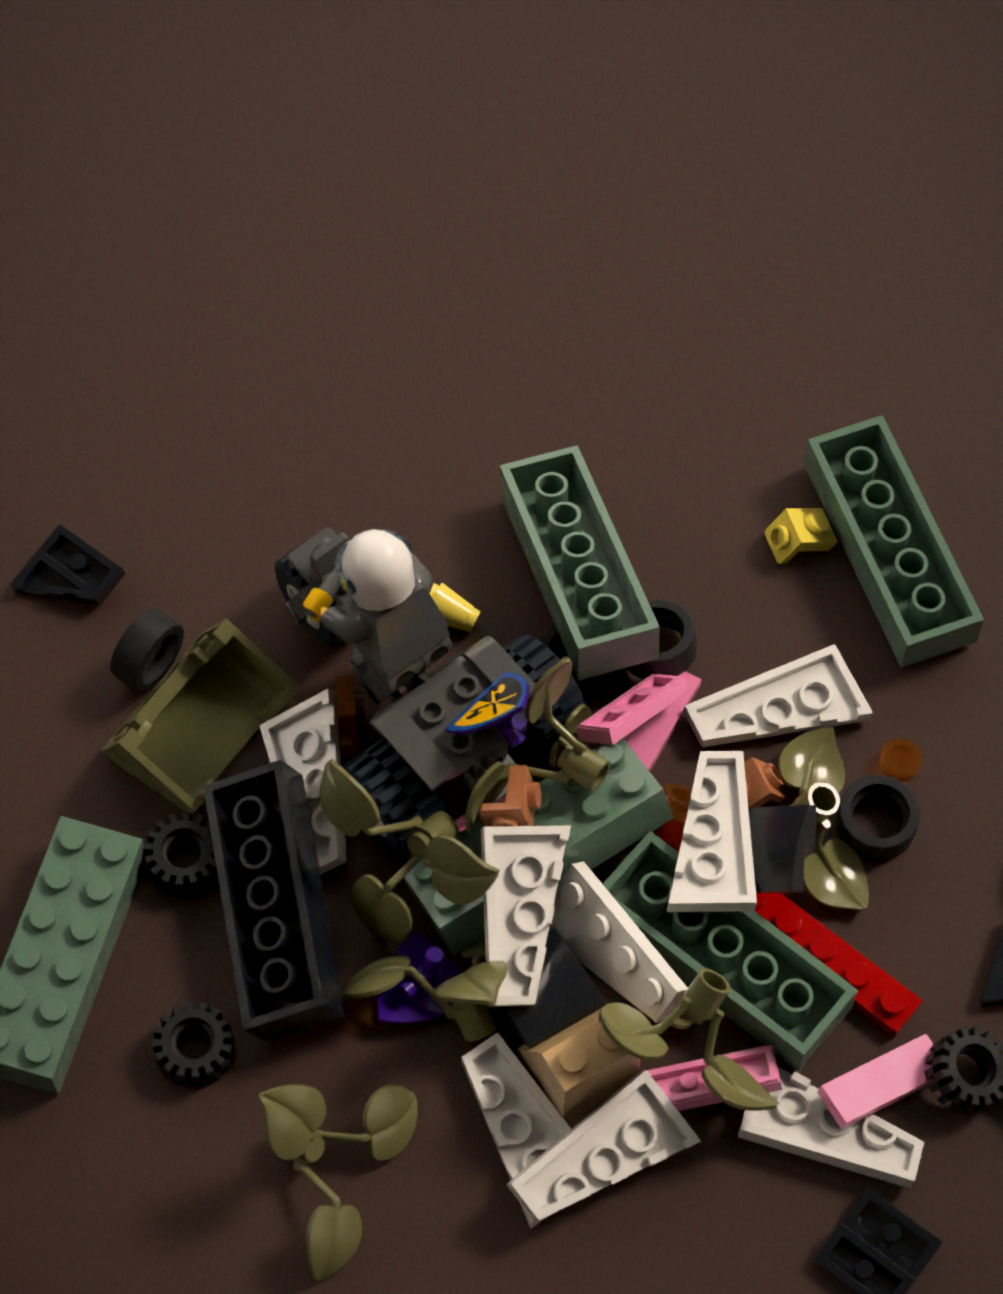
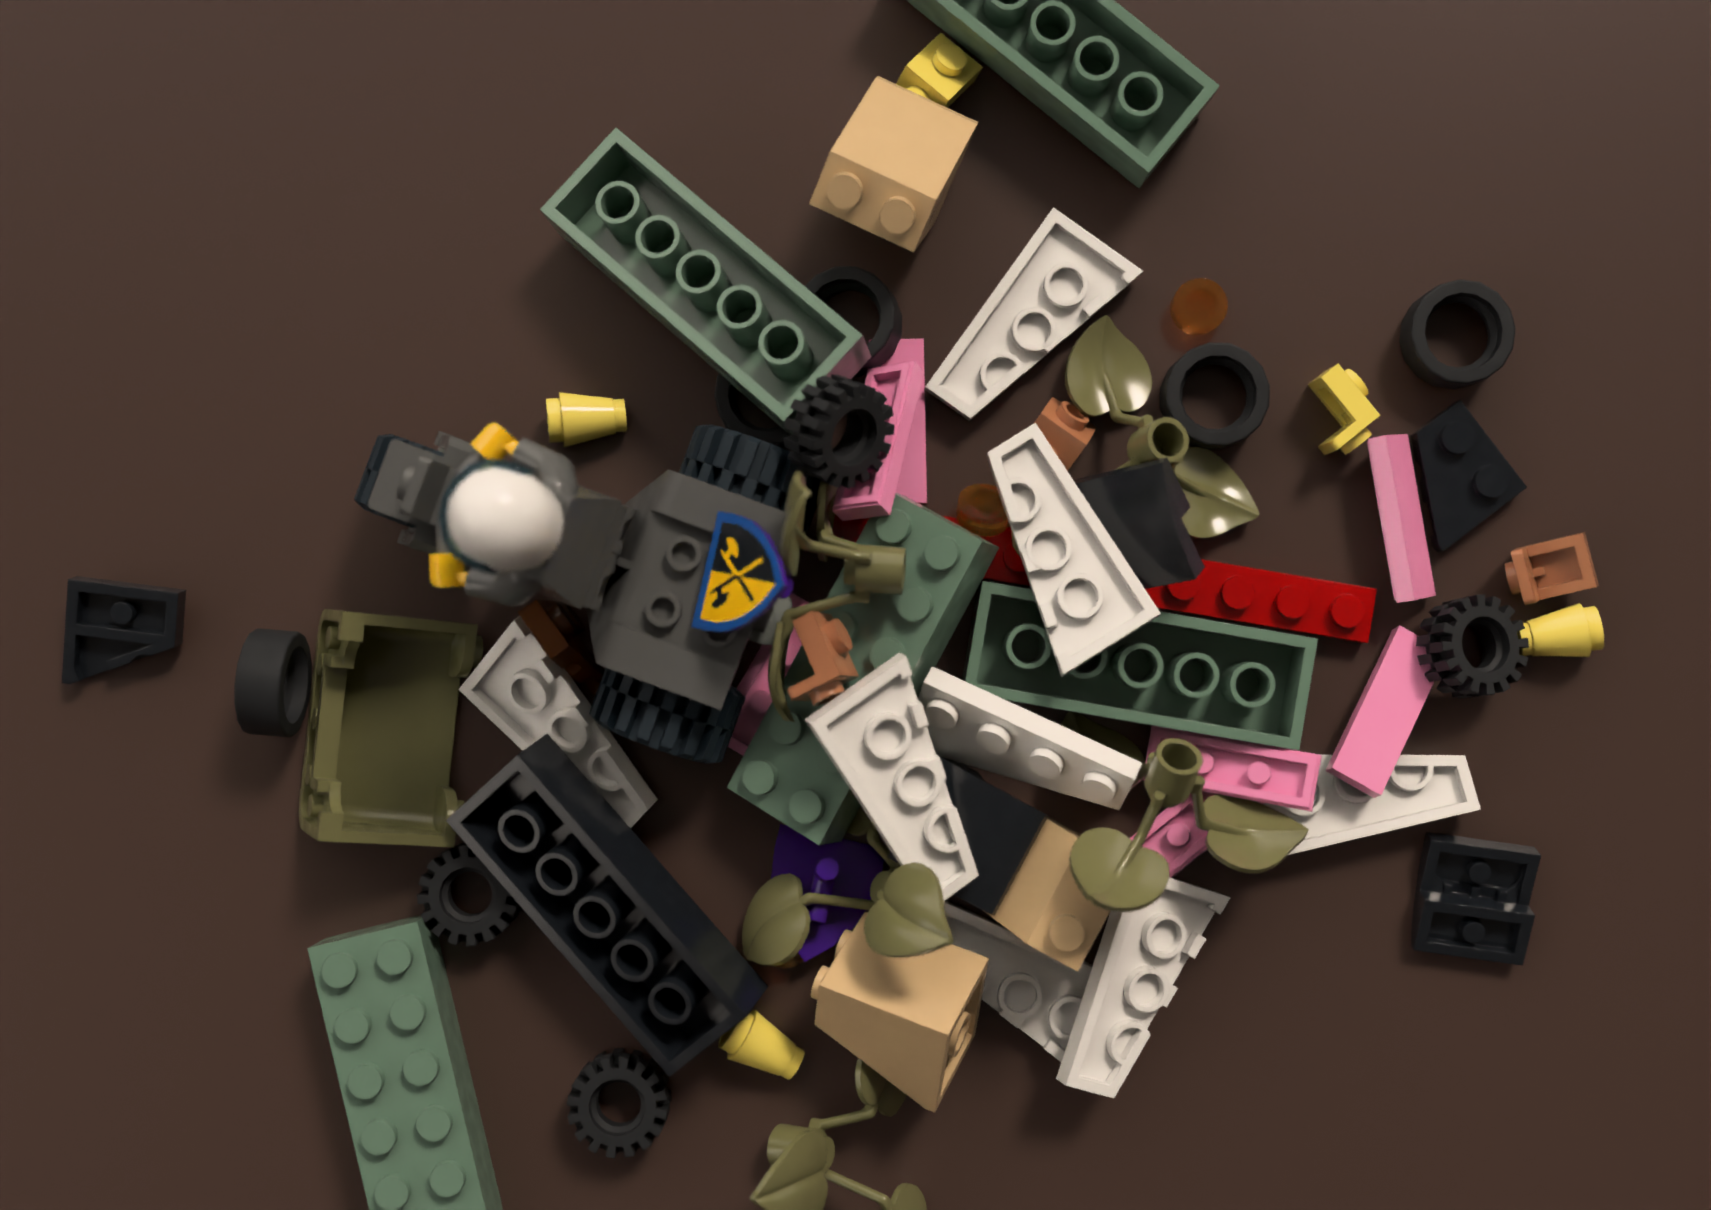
camera: 30 degrees left, 25 degrees up
olive plant [319,759,500,942] -> none
none -> light yellow cone [718,1009,805,1080]
none -> black tyre [784,374,895,488]
none -> tan slope [809,76,979,252]
none -> tan slope [811,912,989,1113]
none -> bright pink tile [1143,725,1322,812]
none -> light yellow bracket [1308,363,1380,455]
none -> bright pink tile [1367,434,1436,603]

